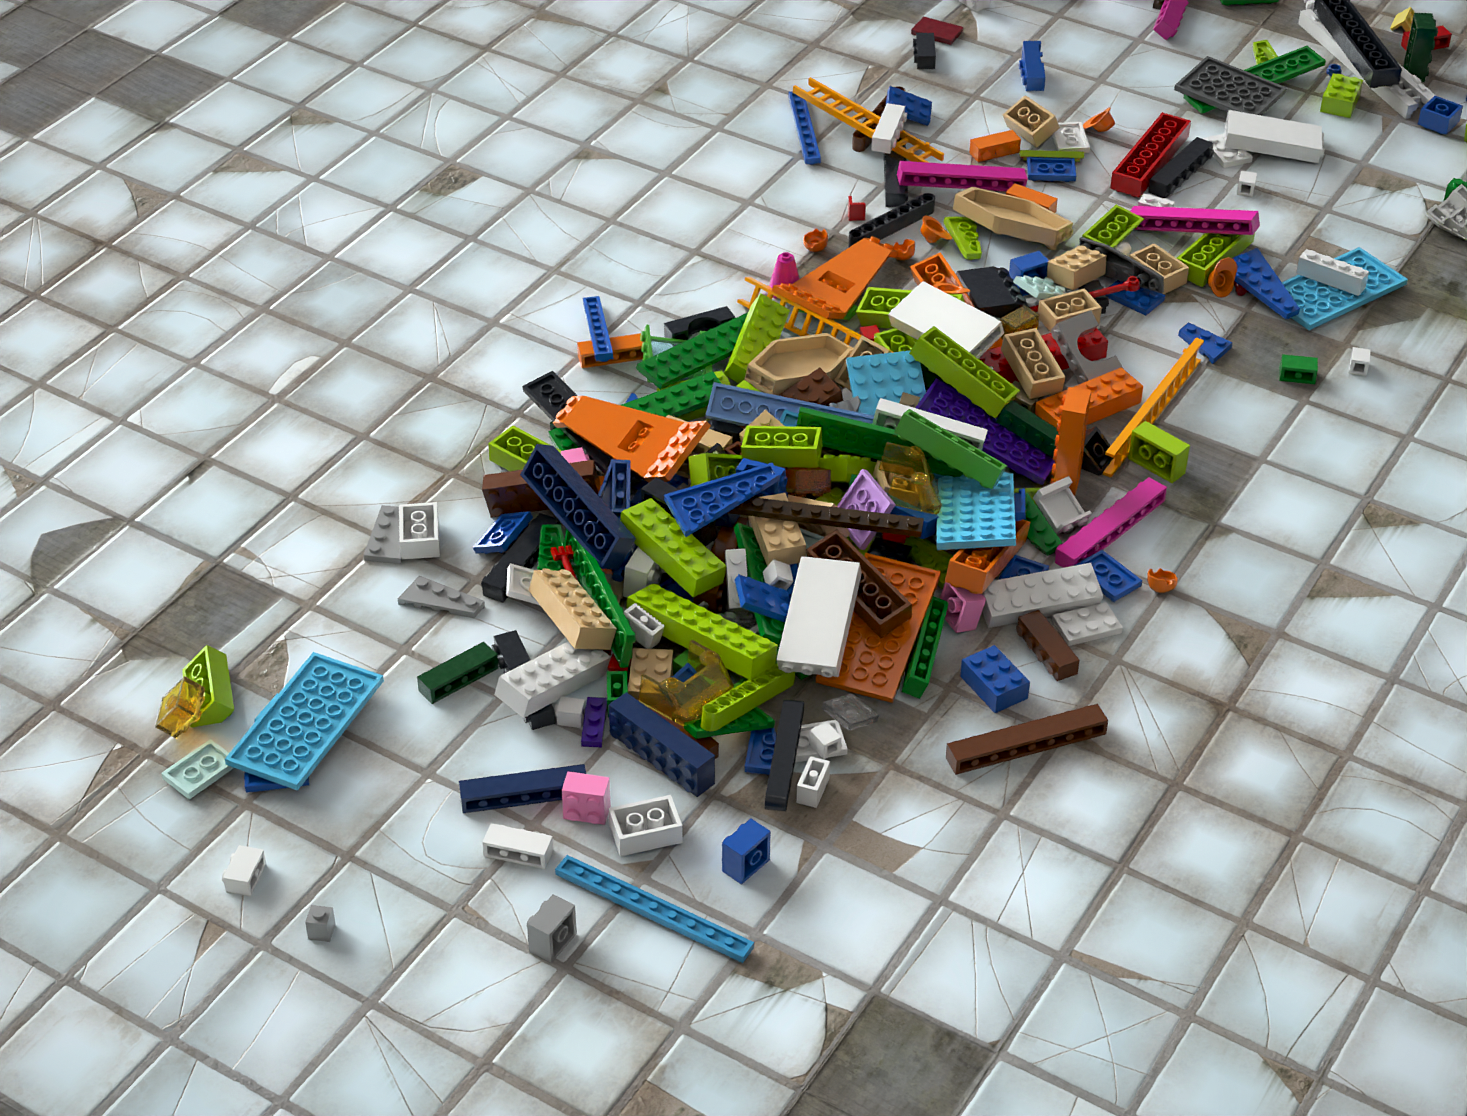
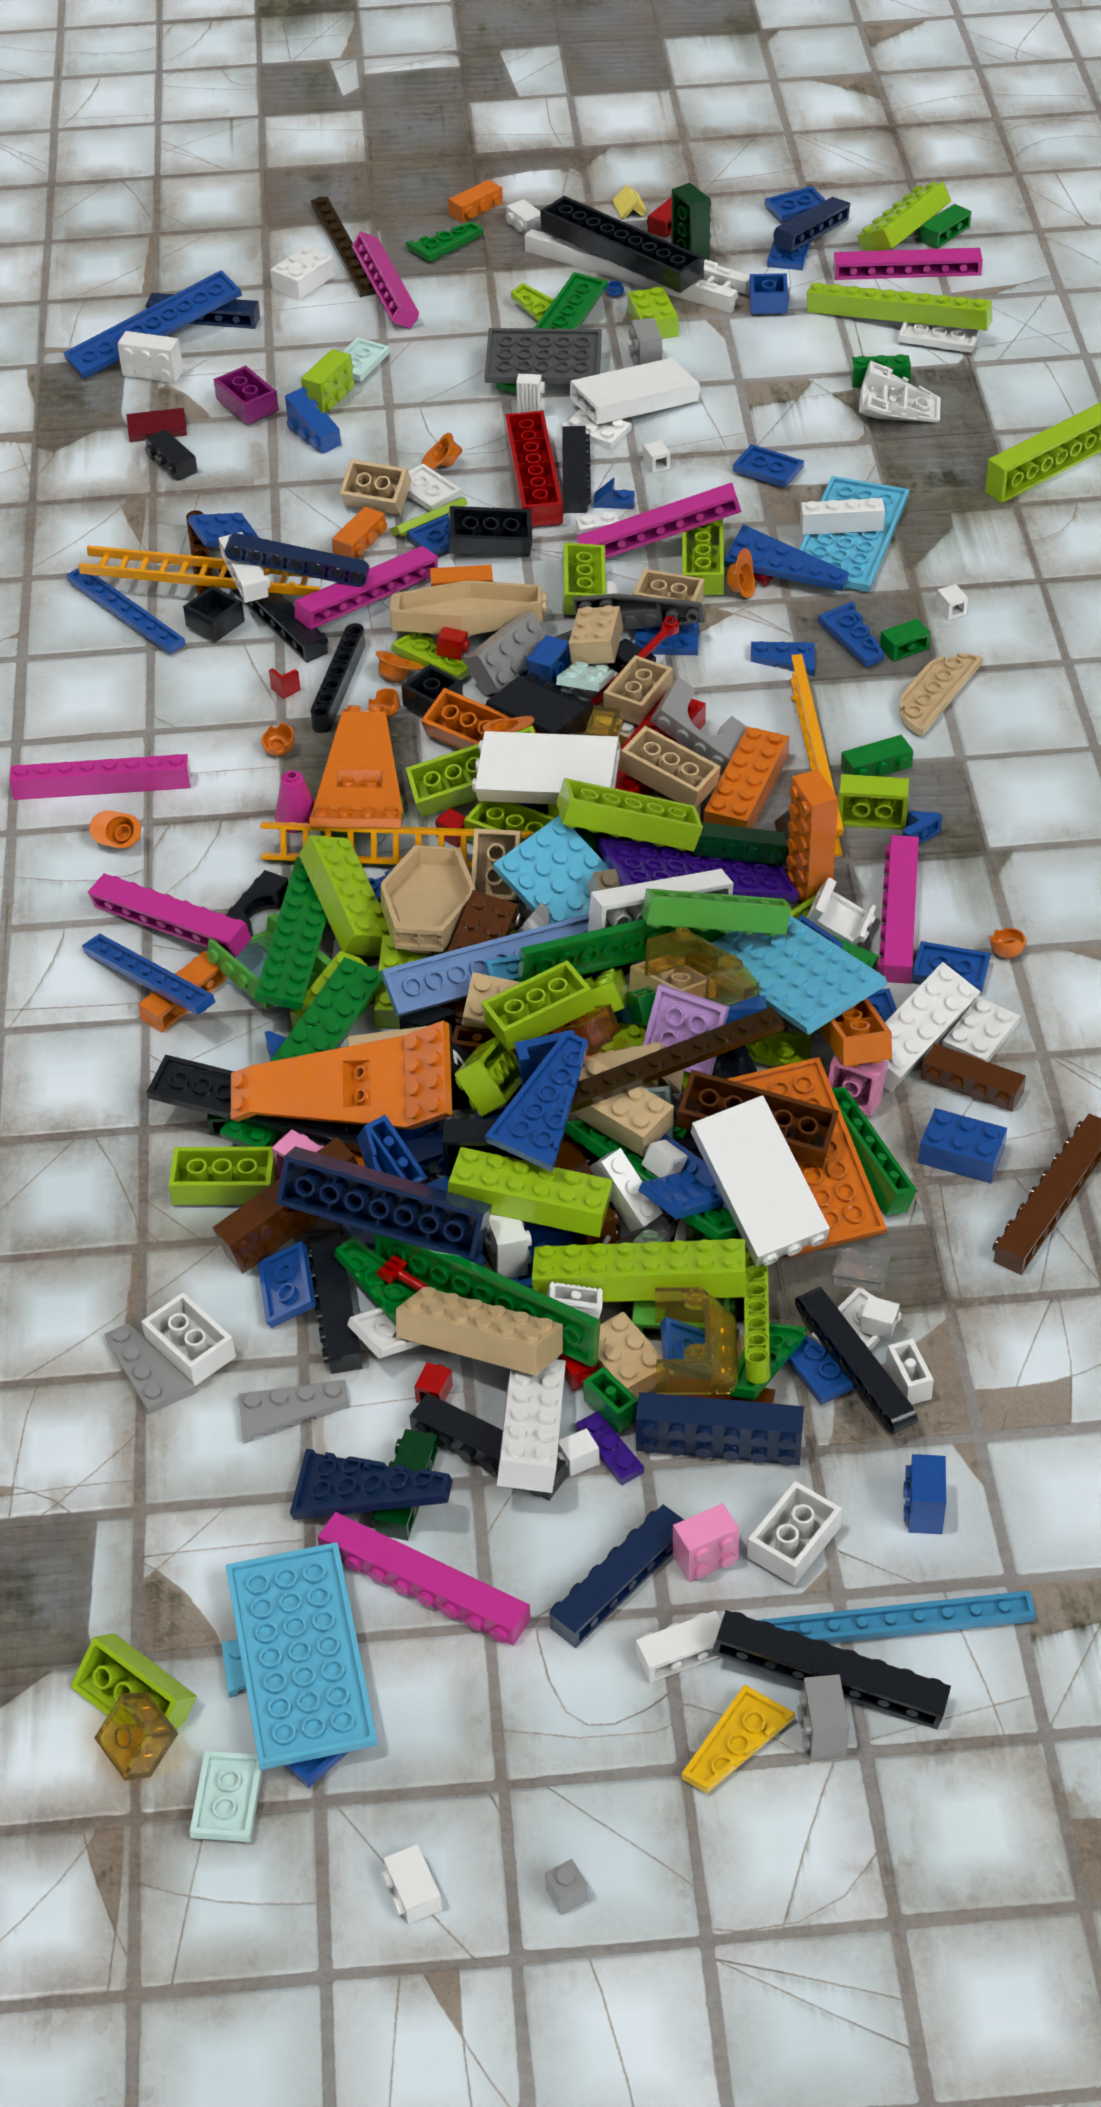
camera: 35 degrees left, 5 degrees up
none -> dark pink brick [9,754,191,800]
none -> dark pink brick [88,873,252,958]
none -> orange piece [89,810,141,849]
none -> black piece [183,586,245,642]
none -> magenta brick [213,365,279,425]
none -> dark blue beam [224,533,370,587]
none -> dark blue wing [290,1448,453,1520]
none -> lime brick [301,349,355,413]
none -> dark pink brick [317,1512,531,1646]
none -> light aqua plate [343,337,390,382]
none -> black brick [401,664,463,717]
none -> red brick [414,1362,453,1403]
none -> red brick [436,627,470,660]
none -> black brick [448,506,532,557]
none -> light grey brick [463,611,546,696]
none -> white brick [516,374,546,413]
none -> blue slope [593,478,635,509]
none -> light grey brick [629,318,662,366]
none -> yellow wing [682,1684,795,1794]
none -> black brick [712,1610,951,1730]
none -> blue plate [733,444,804,488]
none -> blue wing [818,601,884,667]
none -> green brick [841,734,913,777]
none -> tan plate [899,653,983,736]
none -> blue slope [902,811,942,845]

